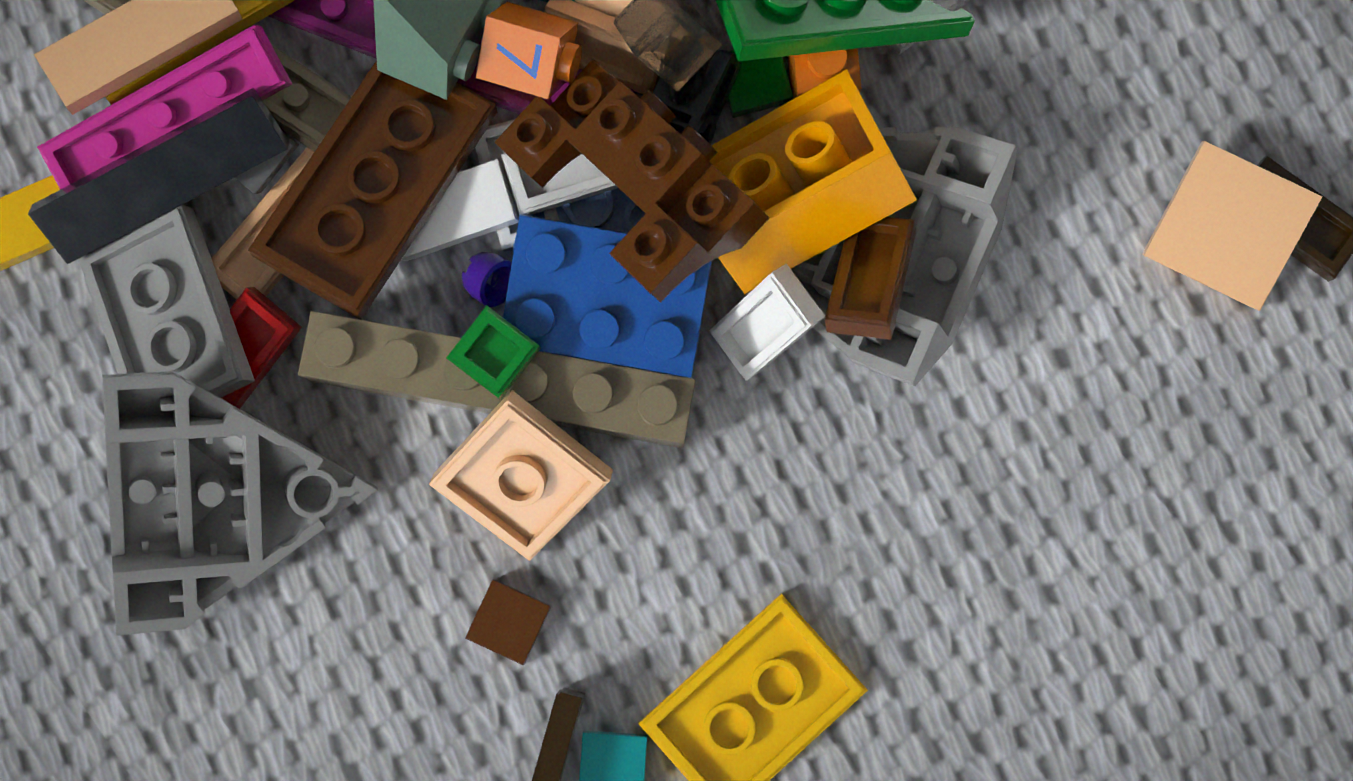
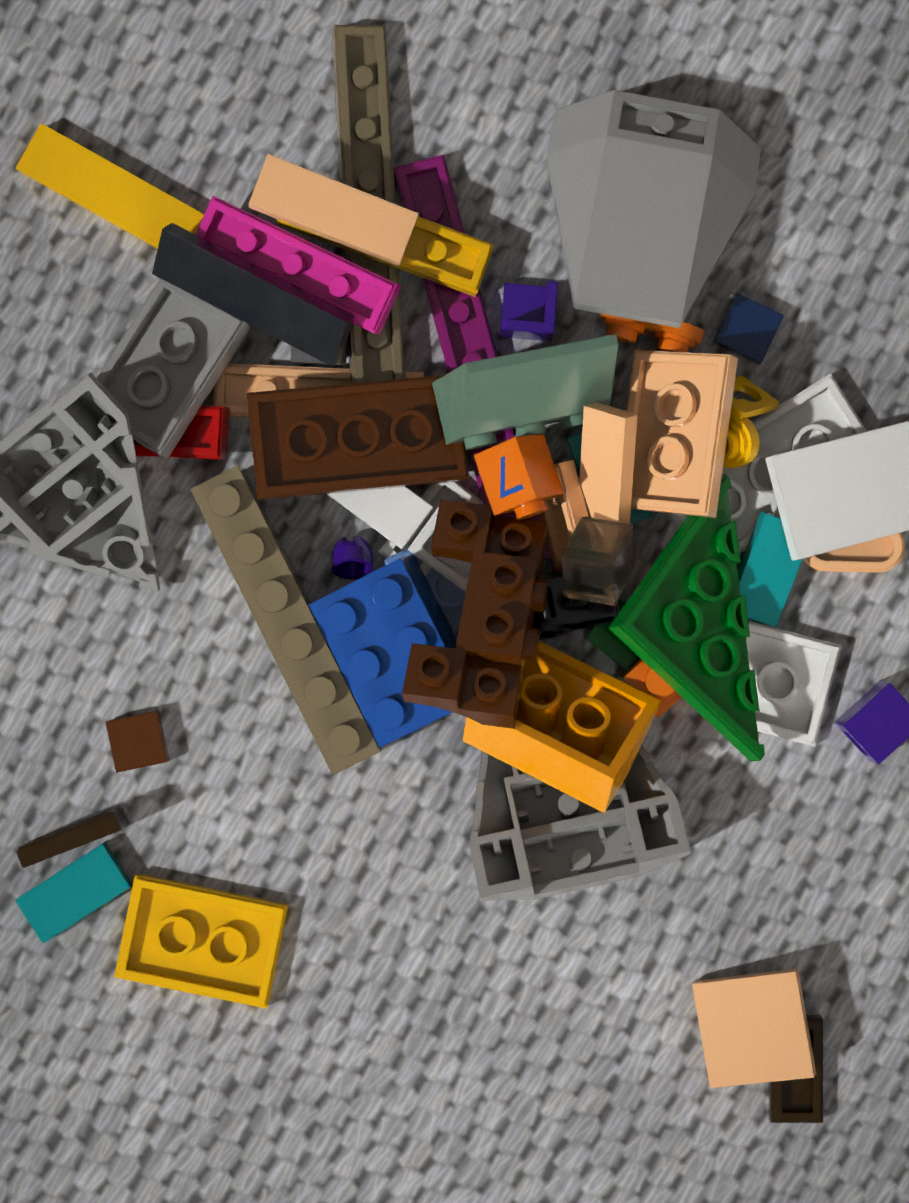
camera: 55 degrees right, 5 degrees up
light nougat tile [429,390,613,561] -> none
green tile [446,306,541,400] -> none
white tile [709,263,826,381] -> none
reddish brown tile [824,217,916,340] -> none

